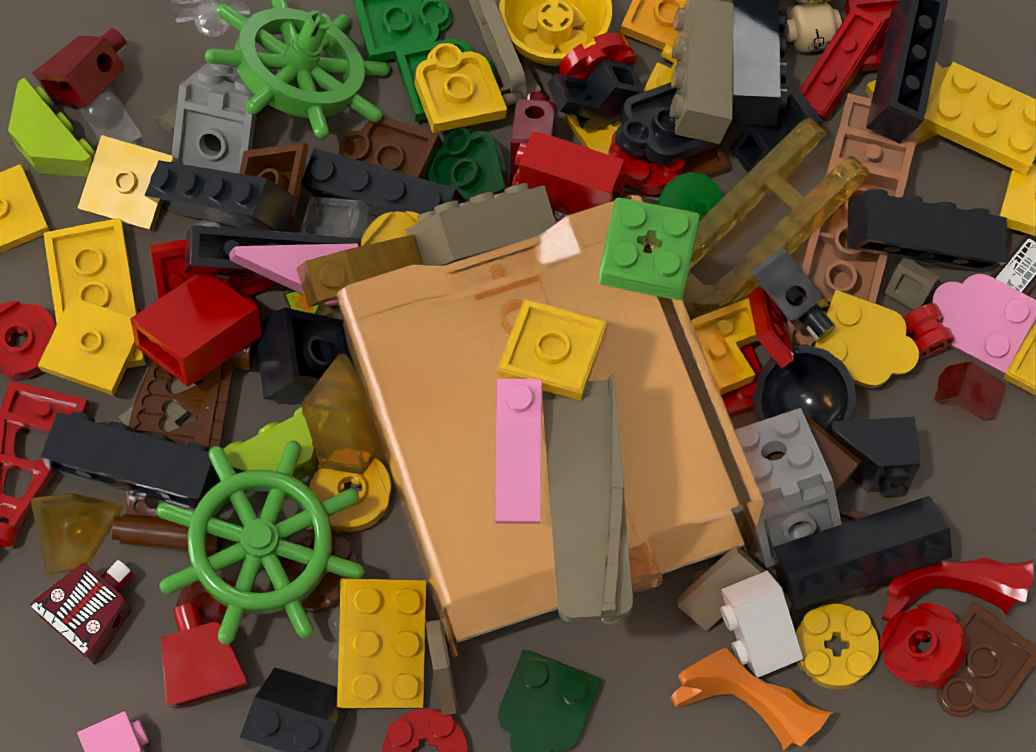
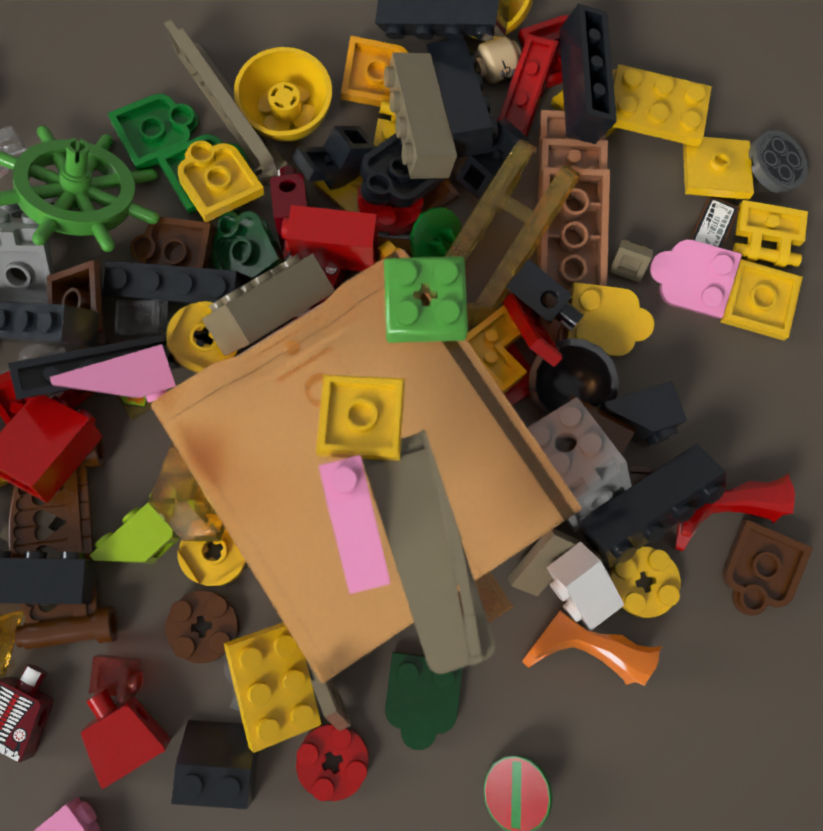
camera: 20 degrees left, 10 degrees up
bright green piece [156,441,365,645] -> none
black slope [256,307,356,405] -> none
pearl gold slope [296,235,425,307] -> none
red plate [559,33,637,79] -> none
black brick [847,189,1007,272] -> none
red plate [880,603,968,689] -> none
red wheel [903,303,955,358] -> none
clear red bracket [934,361,1006,421] -> none

